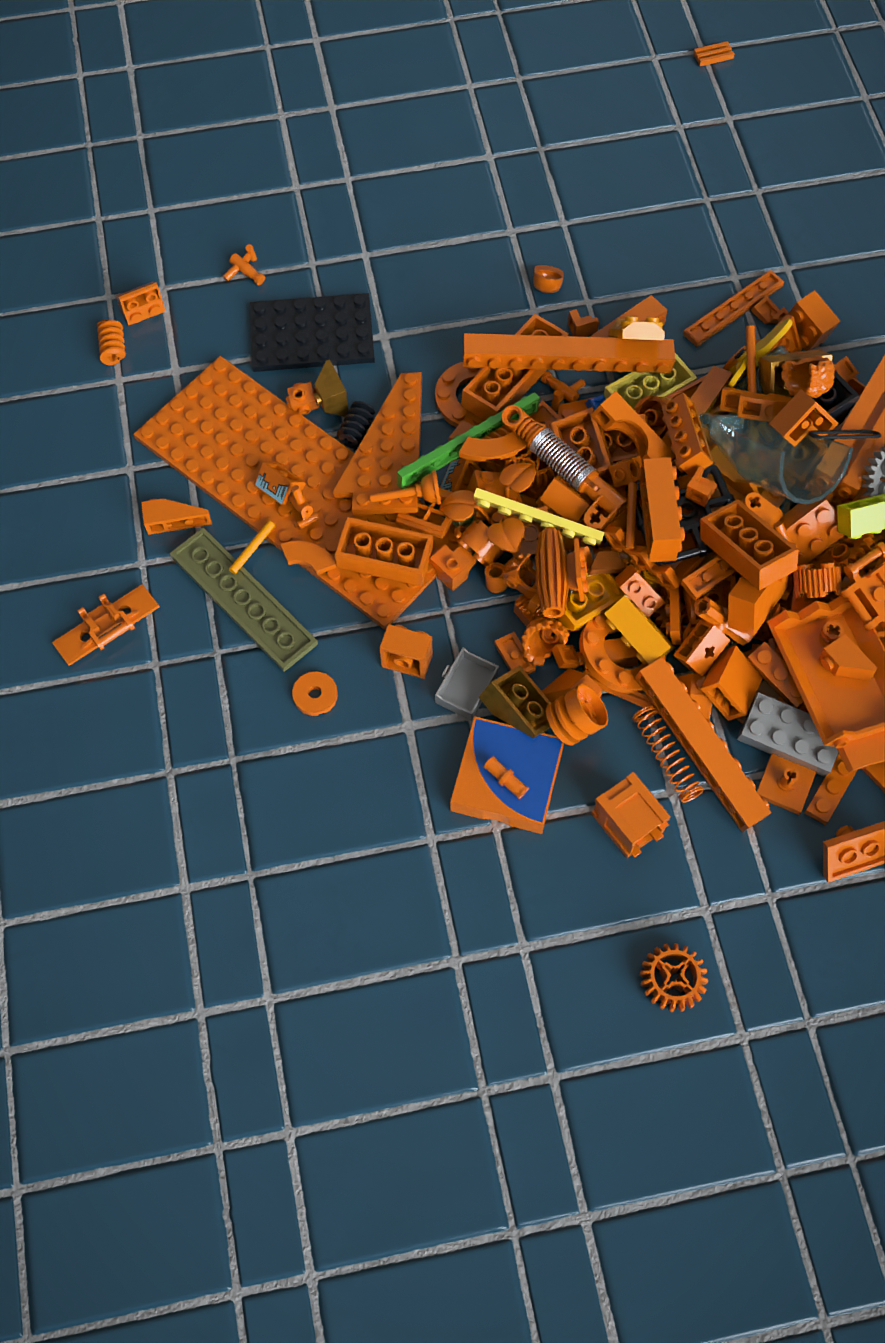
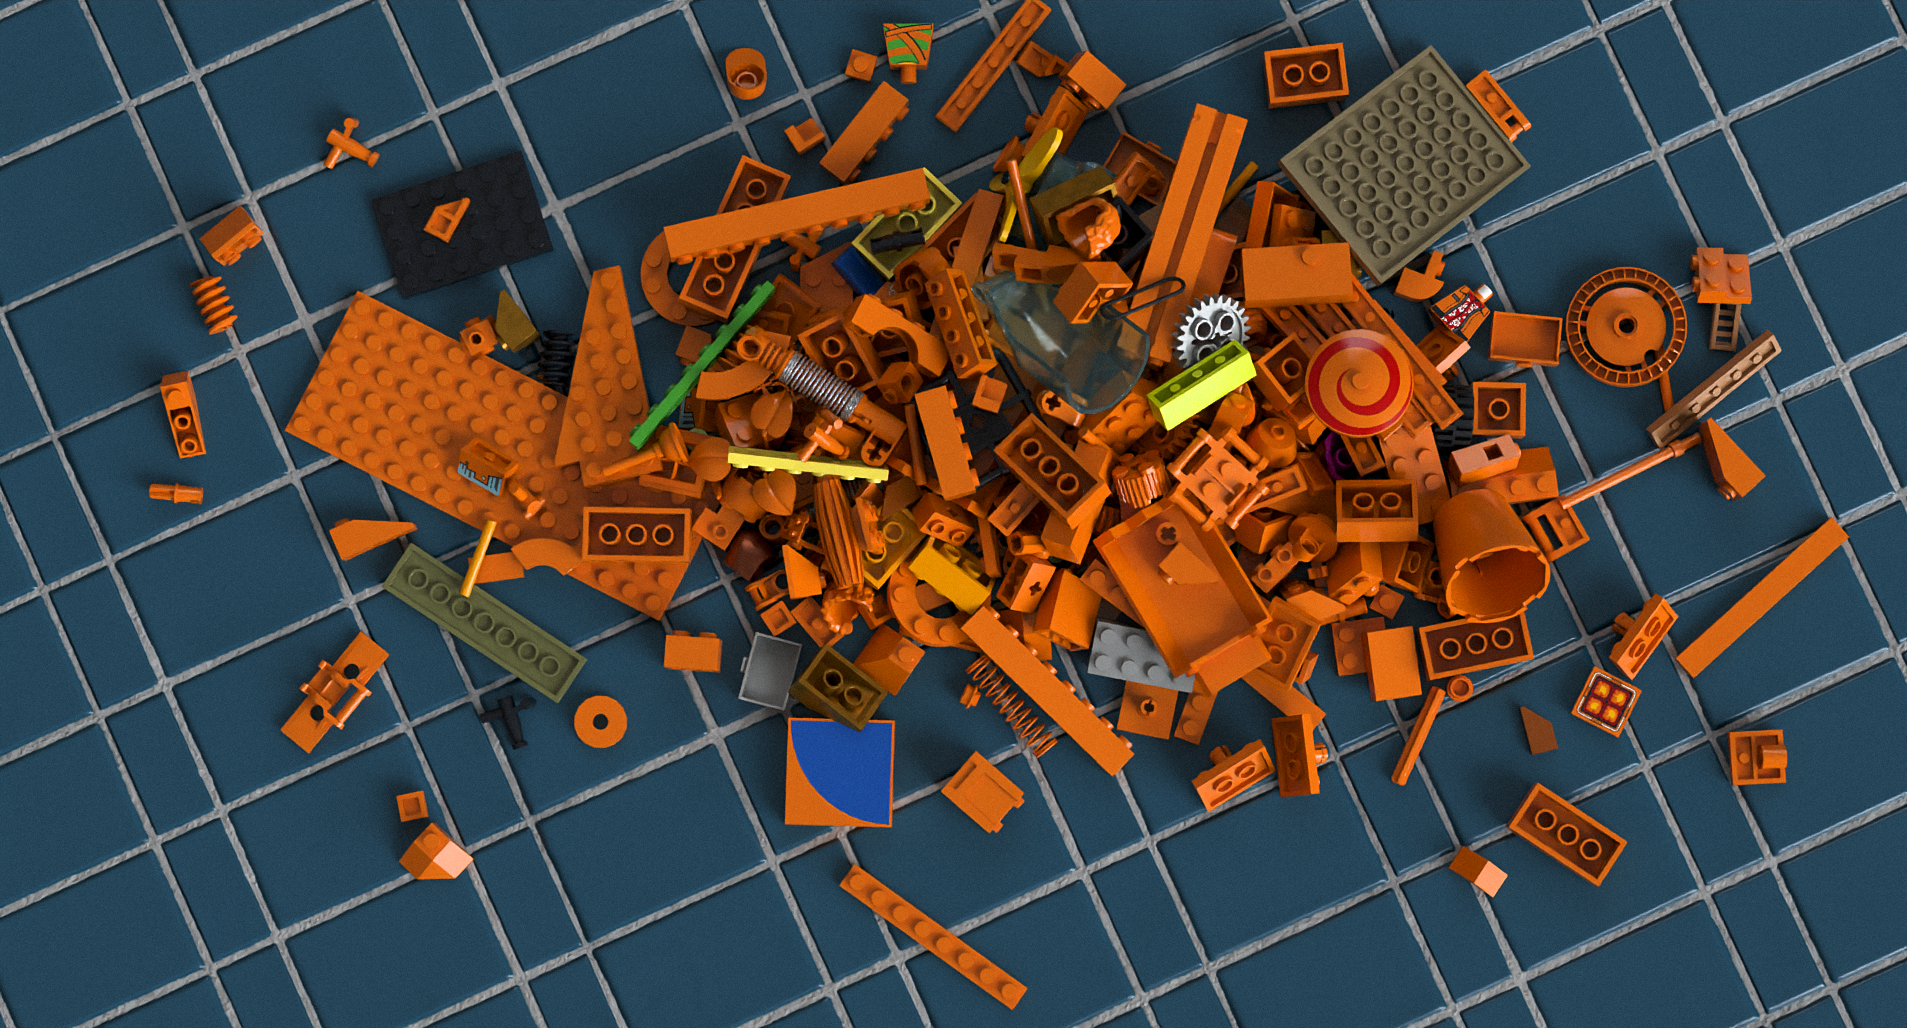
camera: 10 degrees left, 20 degrees up
orange pin [484,756,529,799] -> none
orange wheel [546,684,608,746] -> none
slope [609,316,665,340] -> none
orange gear [640,943,708,1012] -> none
none -> orange axle [149,483,203,504]
none -> orange slope [160,370,206,459]
none -> orange plate [396,791,429,822]
none -> orange slope [399,823,474,880]
none -> orange tile [423,197,471,243]
none -> orange tile [468,552,524,584]
none -> black piece [480,695,537,750]
none -> copper piece [724,528,778,583]
none -> orange piece [744,570,789,611]
none -> orange plate [760,601,797,637]
none -> orange slope [782,544,827,600]
none -> orange piece [797,408,850,463]
none -> orange plate [839,864,1028,1010]
none -> orange plate [845,49,878,83]
none -> black pin [870,227,925,255]
none -> torso [883,23,934,84]
none -> orange plate [959,684,981,709]

